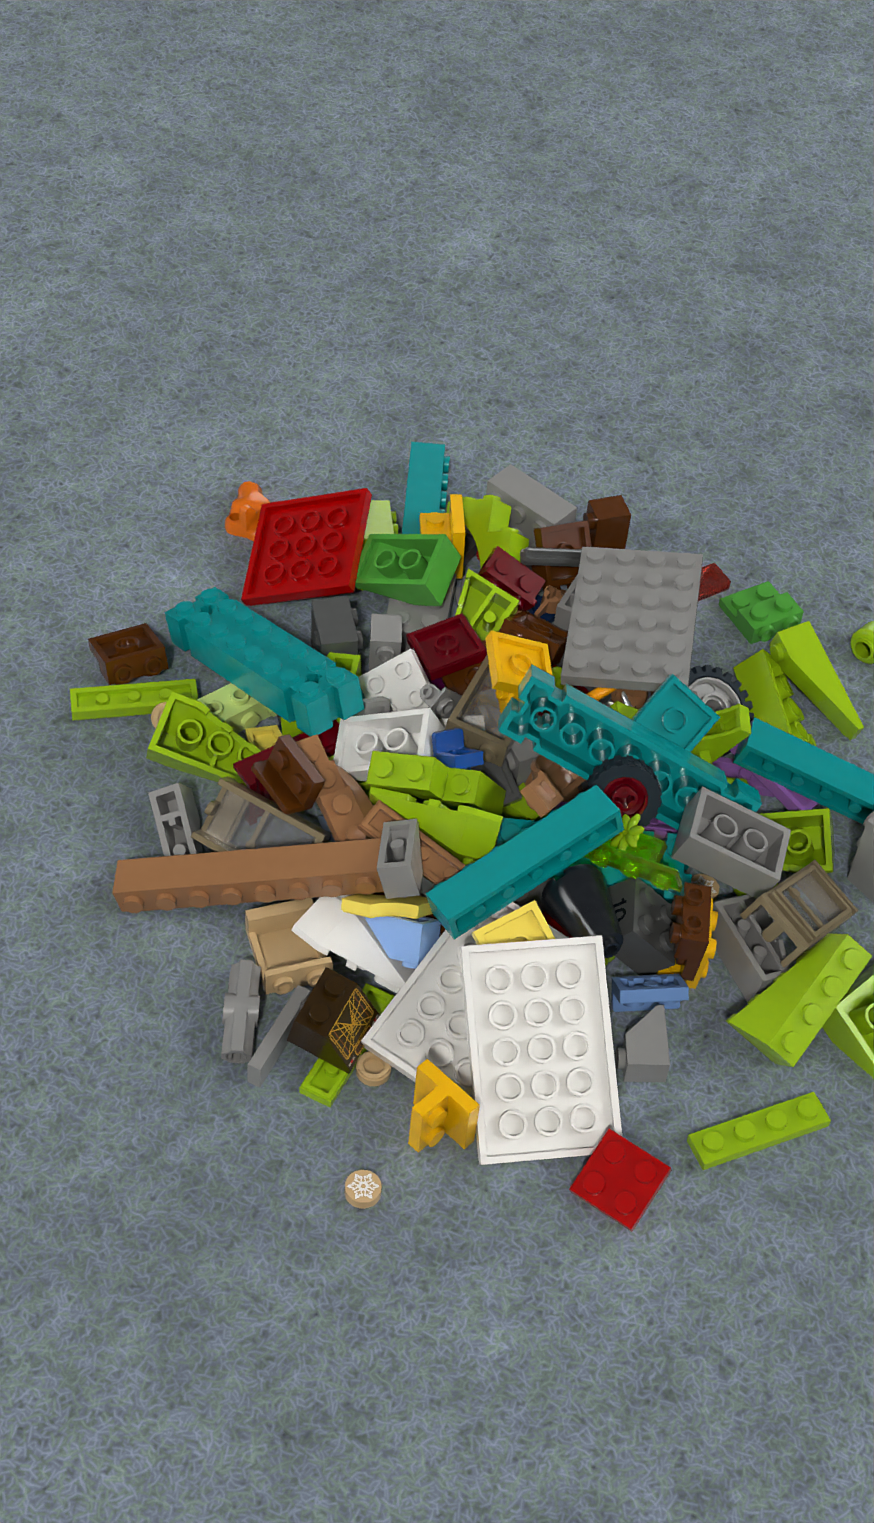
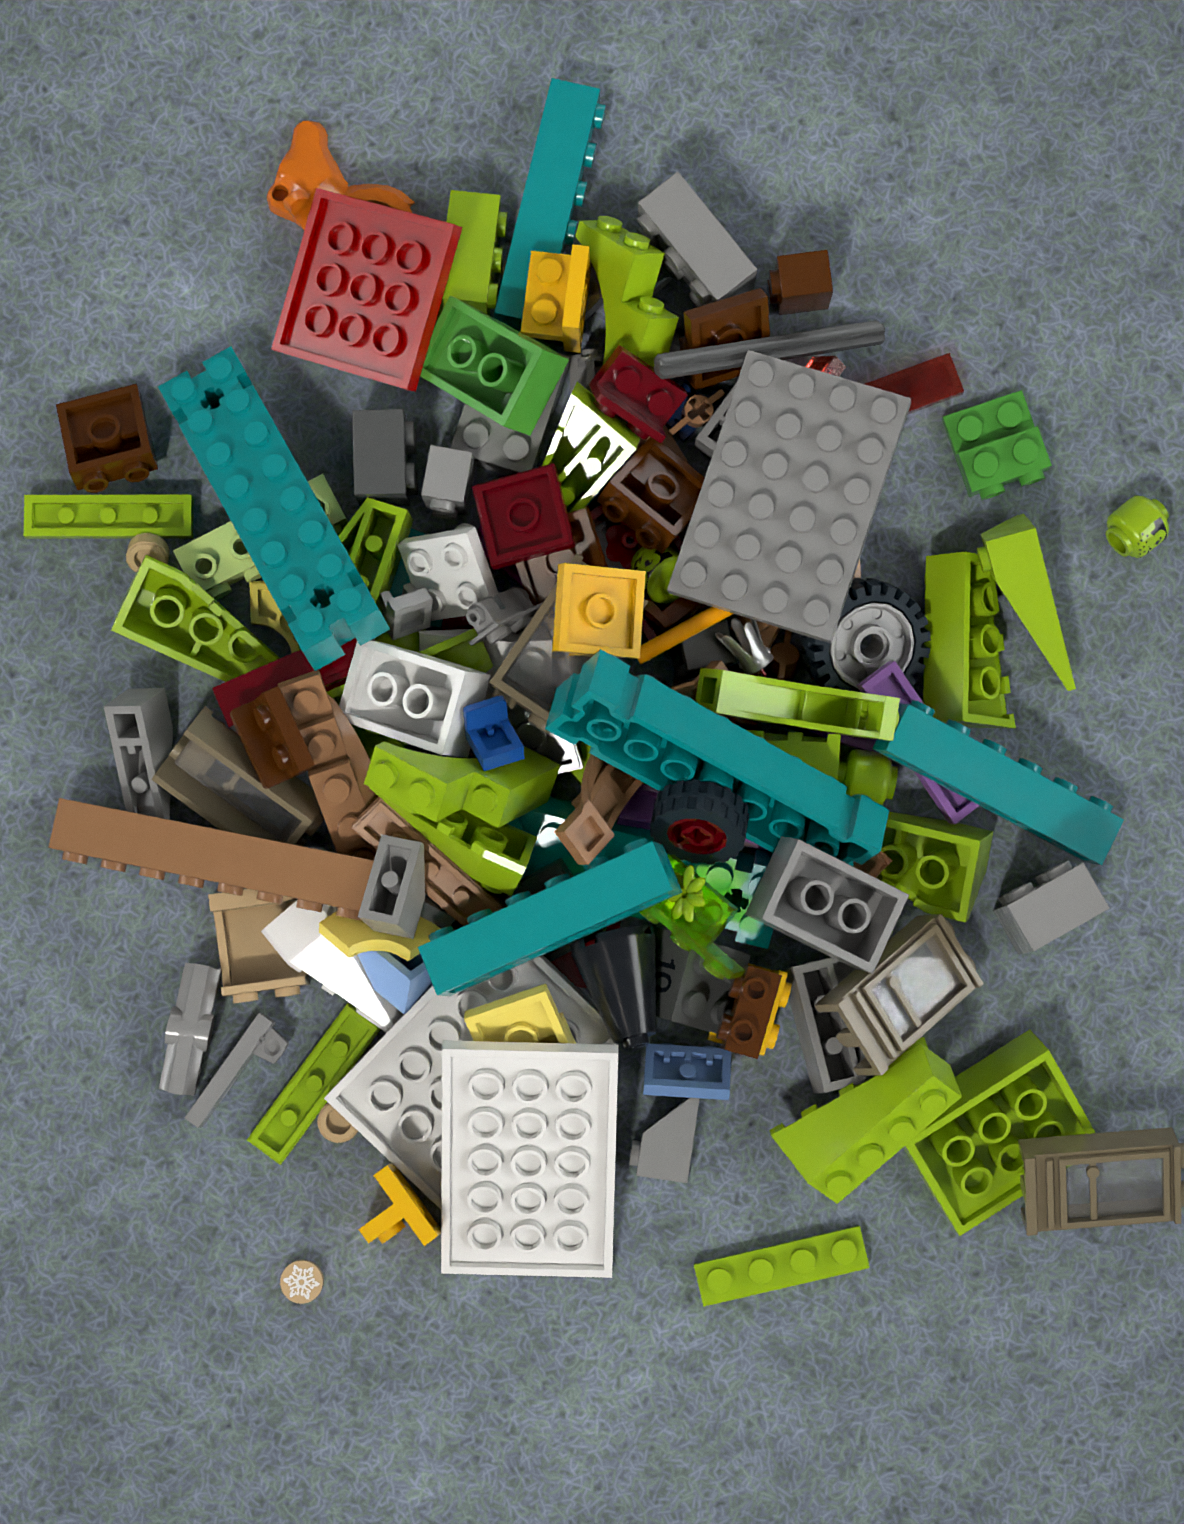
camera: 20 degrees right, 35 degrees up
dark brown slope [287,967,380,1074] -> none
red plate [569,1128,672,1232] -> none
teal tile [631,674,720,752] -> none

